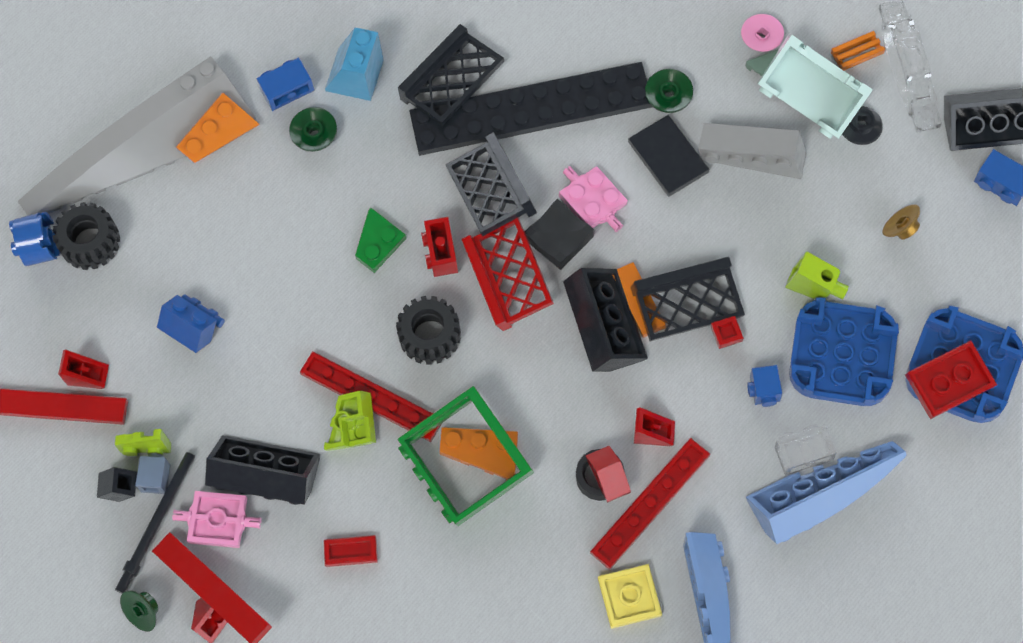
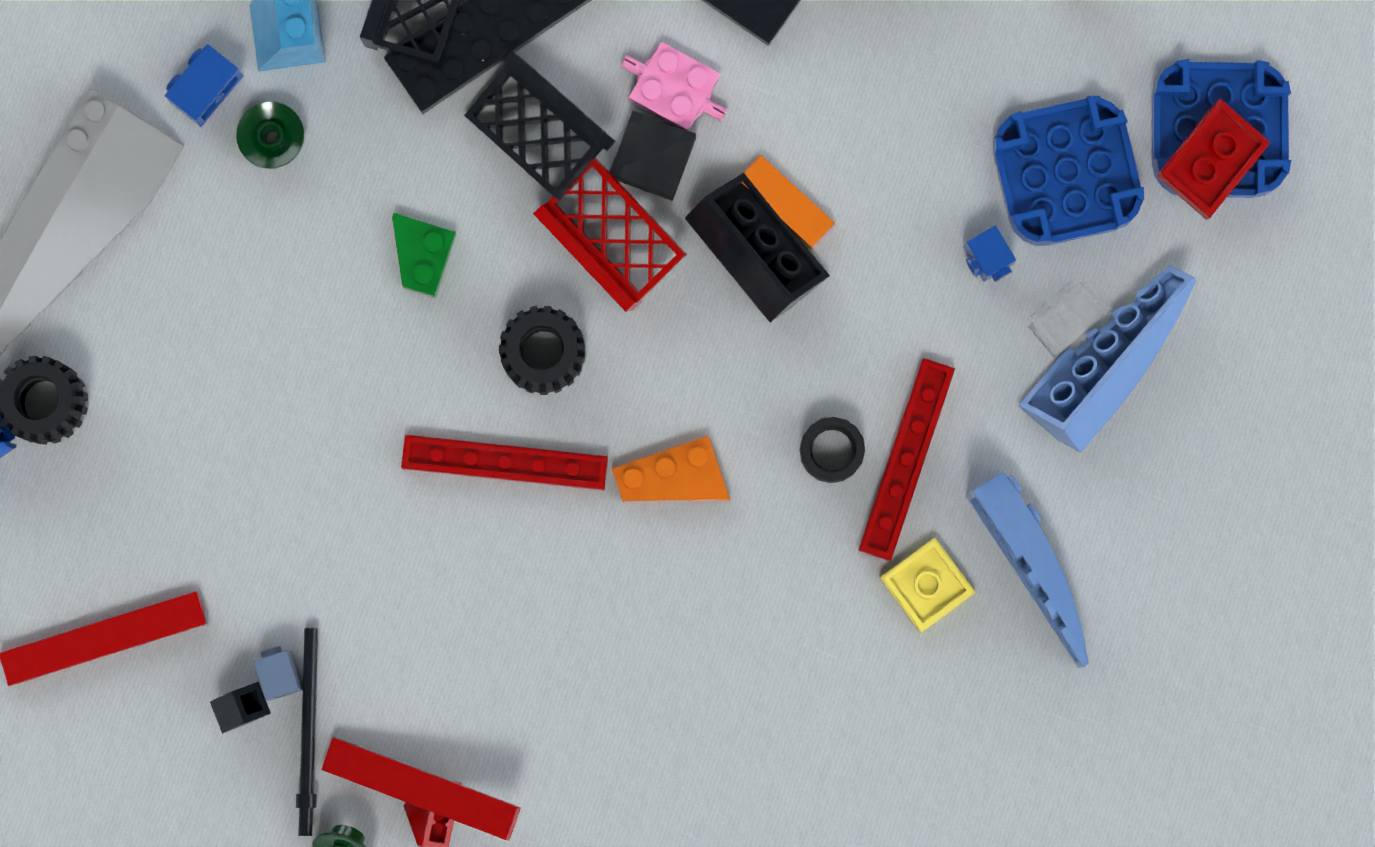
camera: 30 degrees left, 15 degrees up
red slope [58,350,109,389] -> none
lime wing [115,429,172,456] -> none
blue brick [157,294,225,353] -> none
bright pink plate [172,491,261,548] -> none
orange wing [176,93,259,163] -> none
black slope [205,435,320,505] -> none
lime slope [324,391,376,451] -> none
red tile [324,535,378,567] -> none
green window [397,386,534,526] -> none
red brick [421,217,458,277] -> none
slope [586,446,631,503] -> none
black fence [630,256,745,342] -> none
red slope [634,407,675,446] -> none
red plate [711,316,744,349] -> none
lime torso [785,251,849,300] -> none

